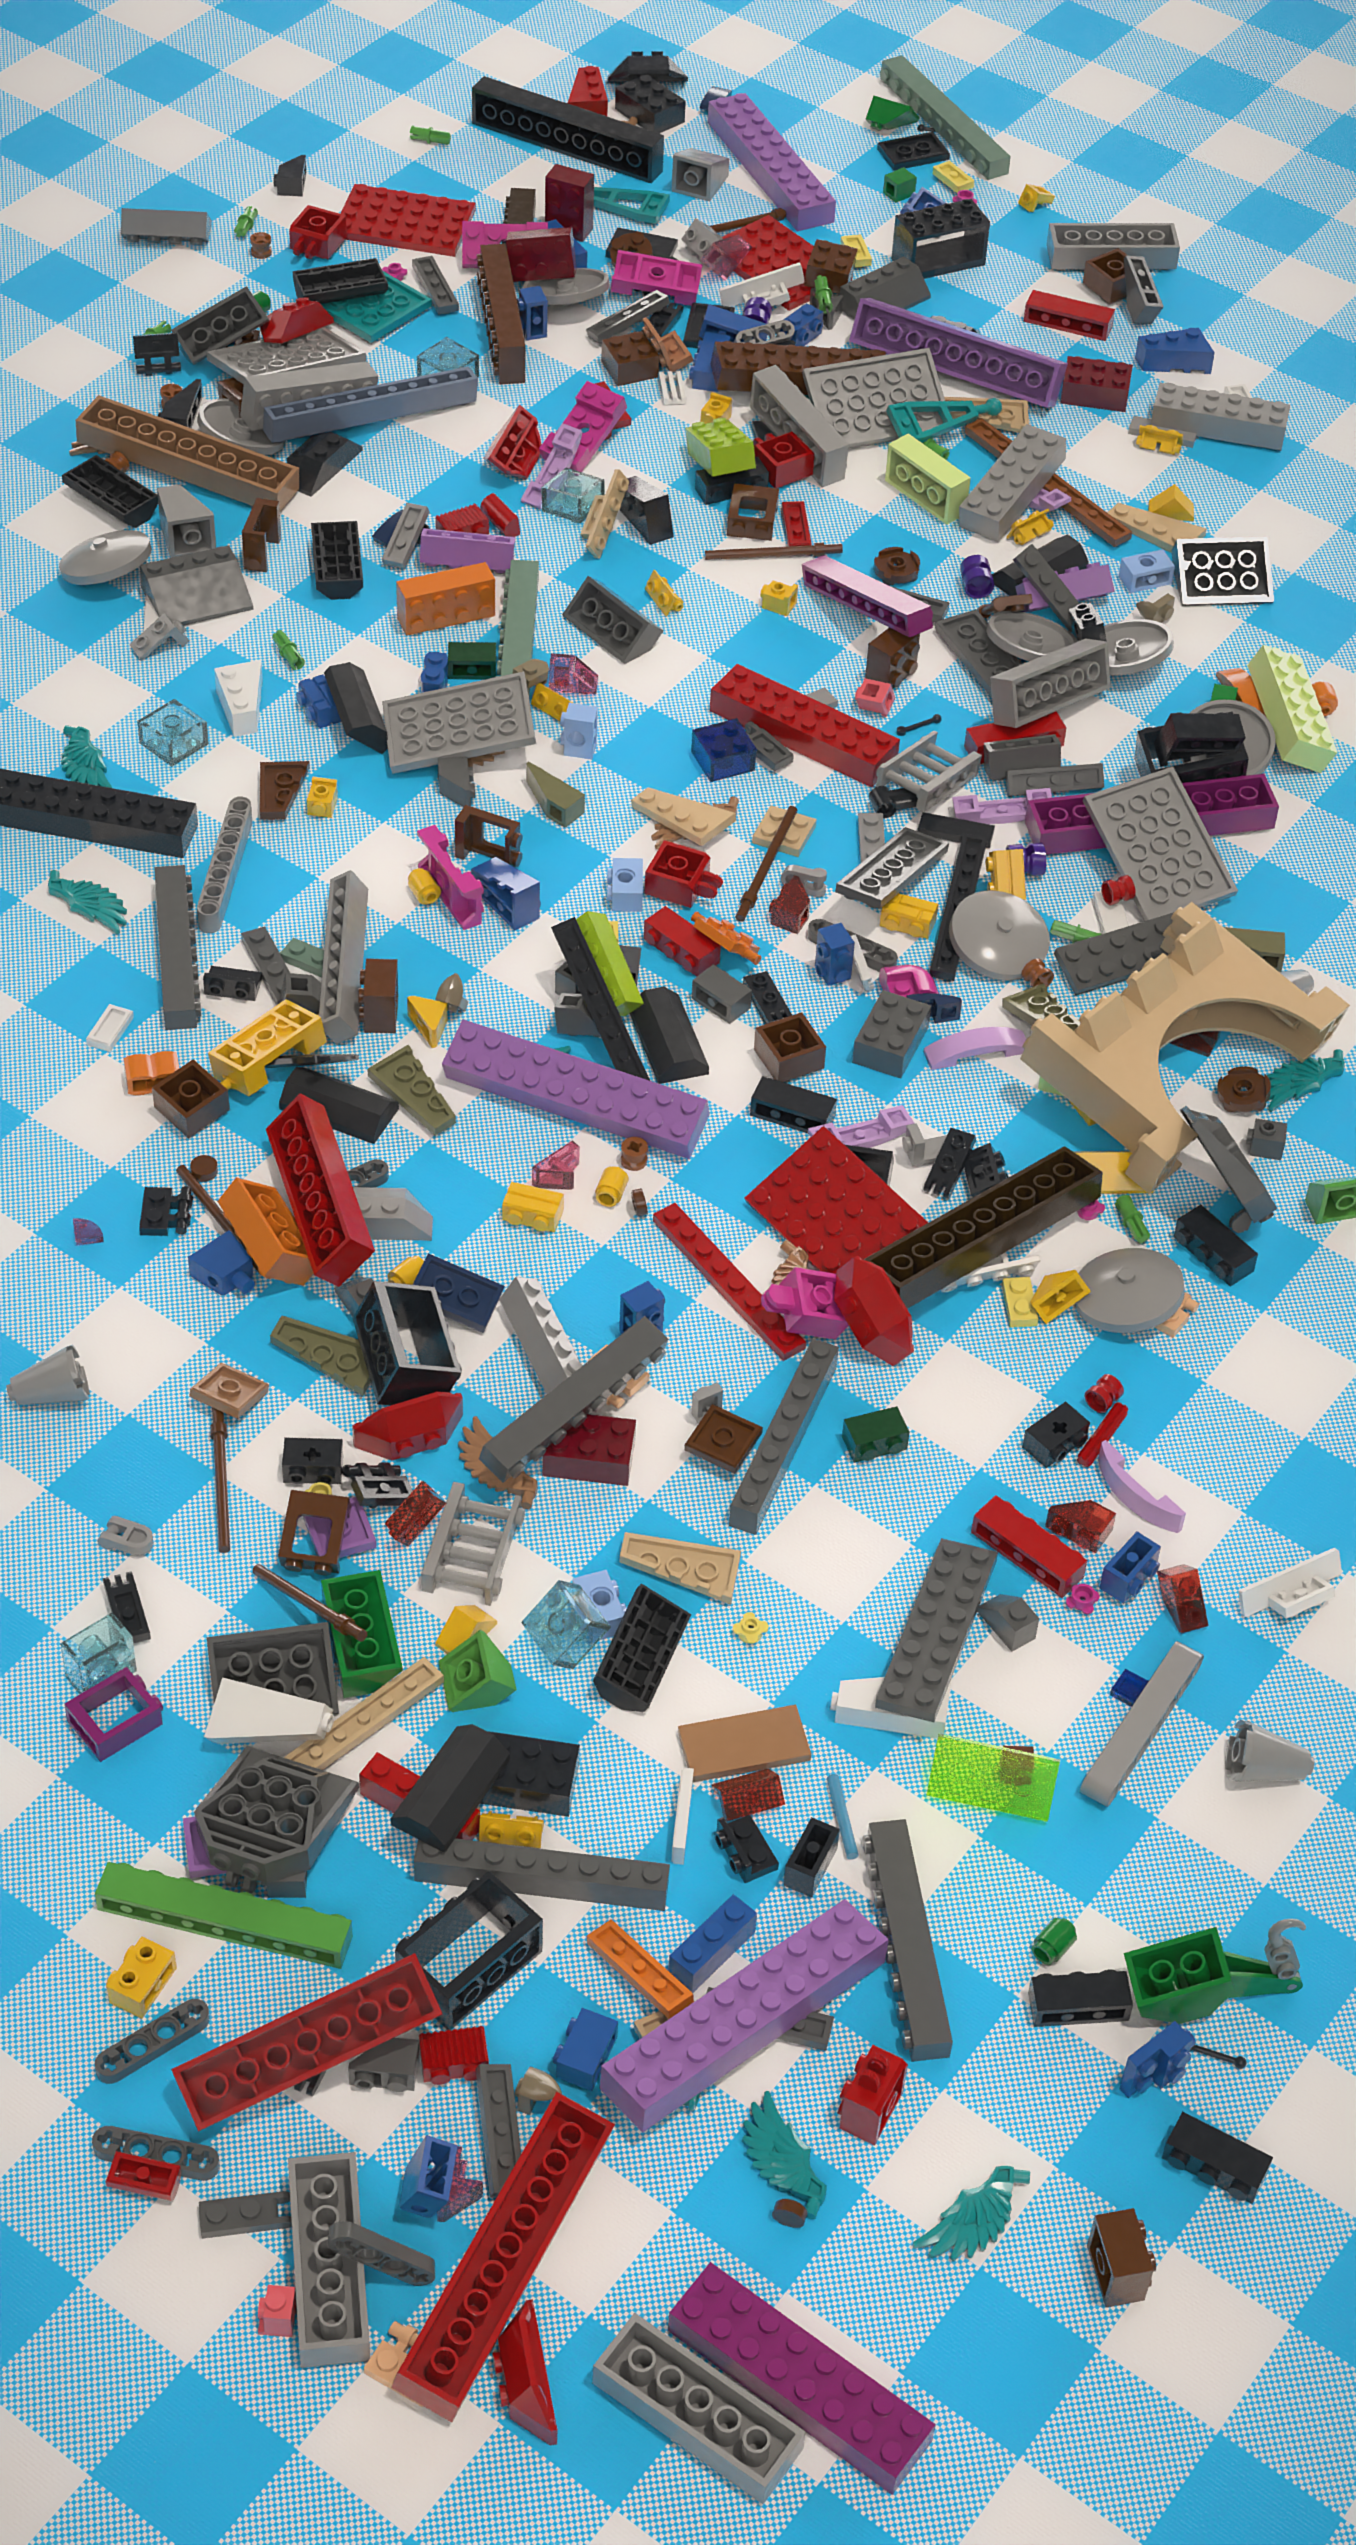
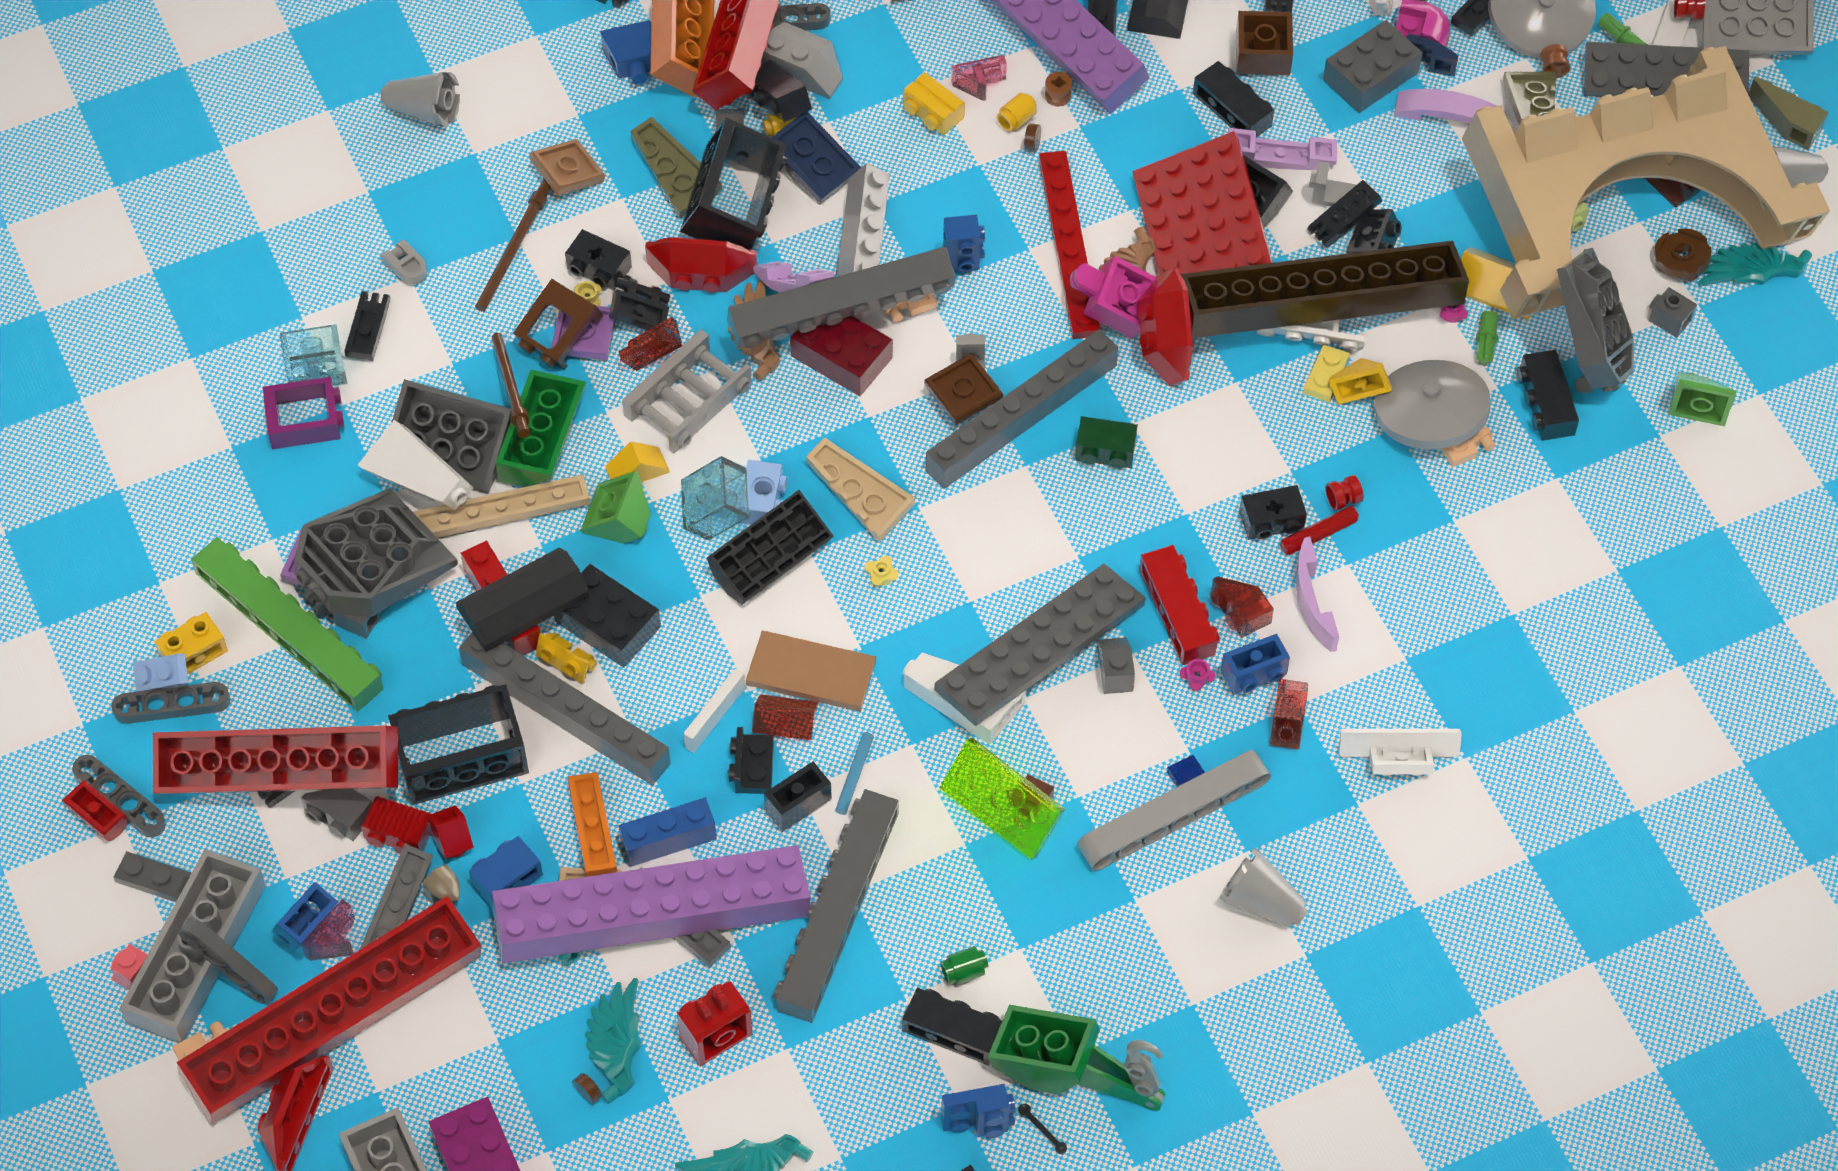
camera: 30 degrees right, 10 degrees up
none -> light blue plate [133,654,188,692]
none -> red brick [427,805,474,859]
none -> black brick [746,60,812,122]
none -> lavender slope [753,261,834,292]

